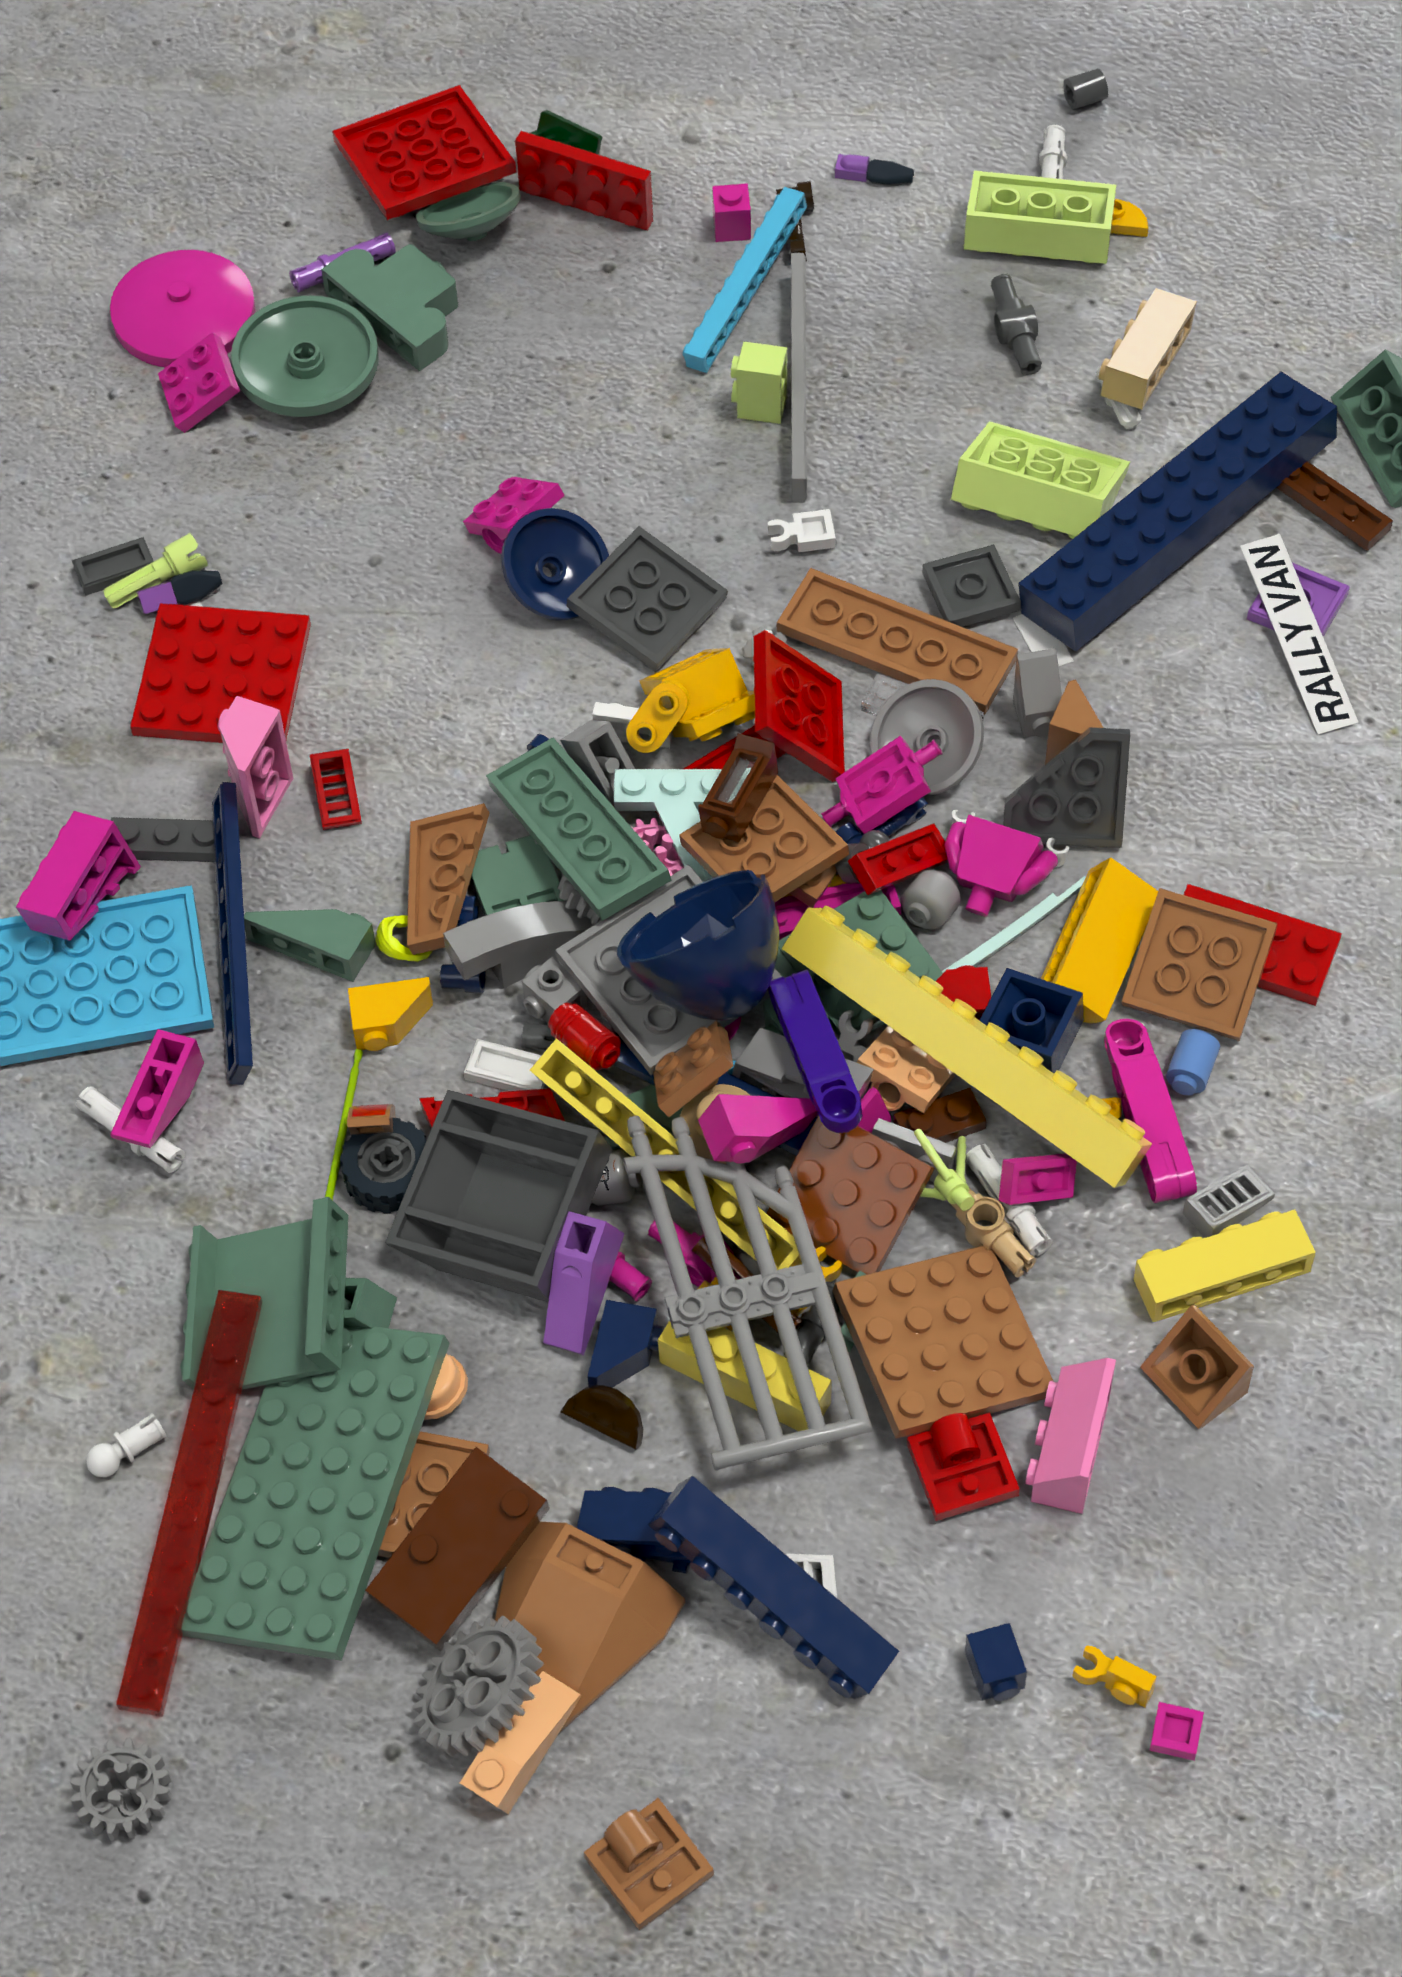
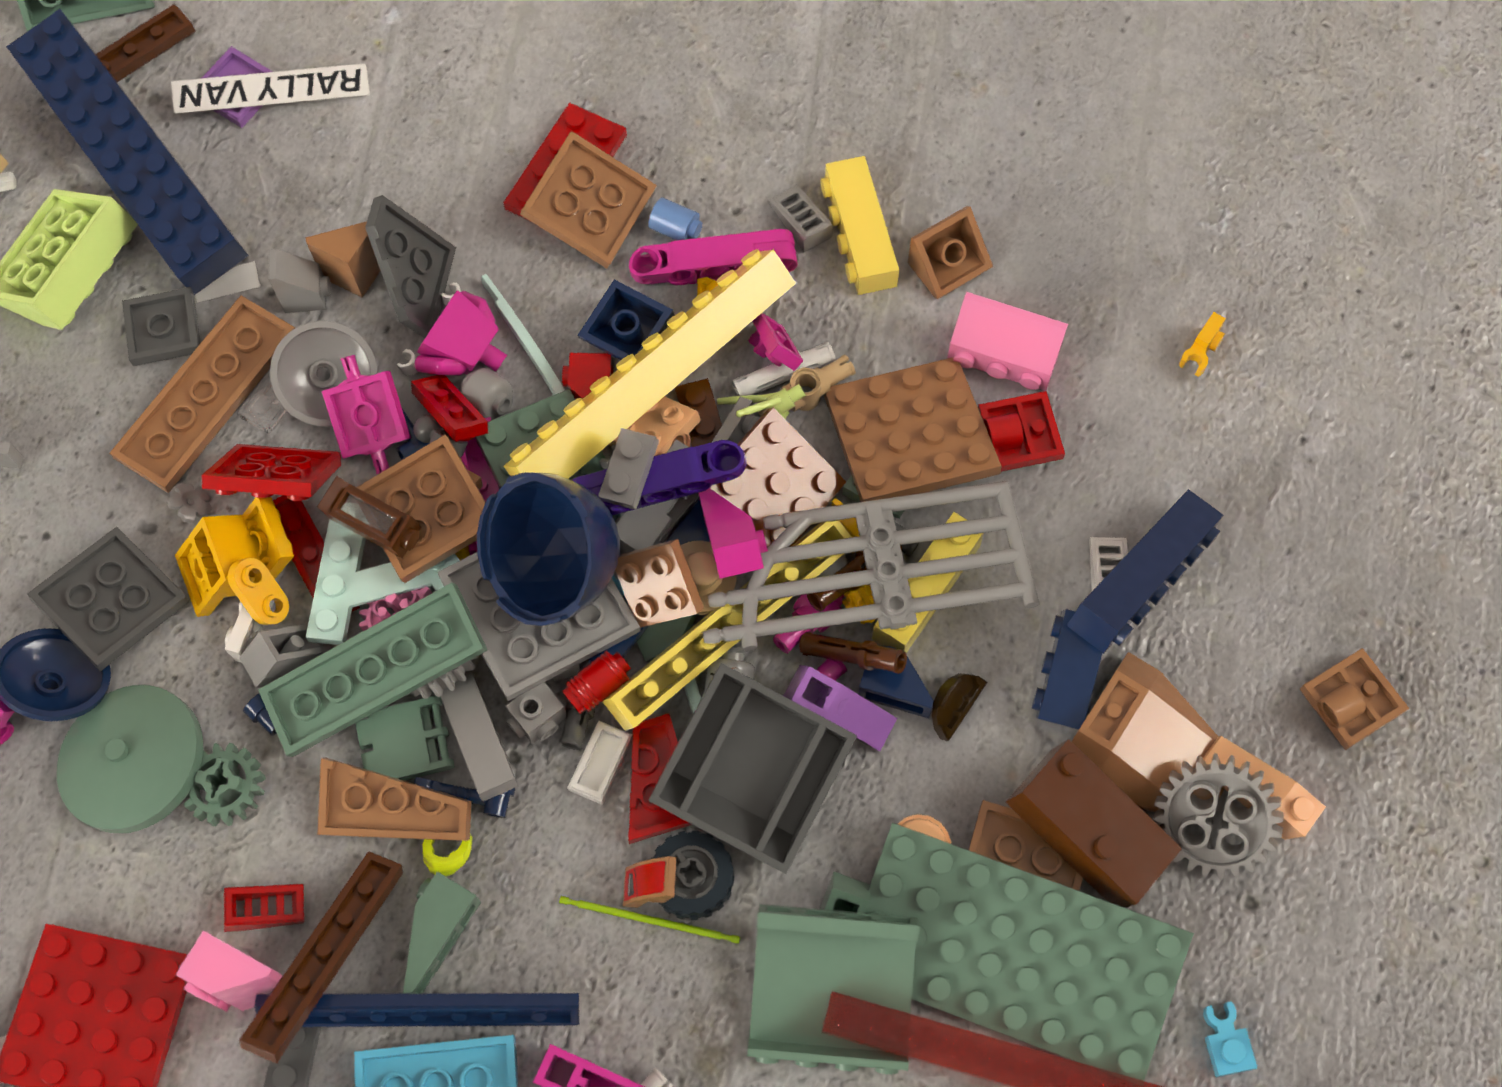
camera: 85 degrees left, 10 degrees up
yellow slope [348,977,433,1051] -> none
white plate [768,509,836,552] -> none
dark blue brick [965,1623,1027,1701] -> none
yellow brick [1041,857,1158,1023] -> none
dark pink plate [1149,1702,1204,1761] -> none
none -> sand green dish [56,685,203,834]
none -> sand green gear [184,743,266,827]
none -> reddish brown plate [239,851,403,1064]
none -> light grey plate [598,428,659,510]
none -> reddish brown pin [799,632,907,674]
none -> medium azure plate [1203,1001,1258,1077]

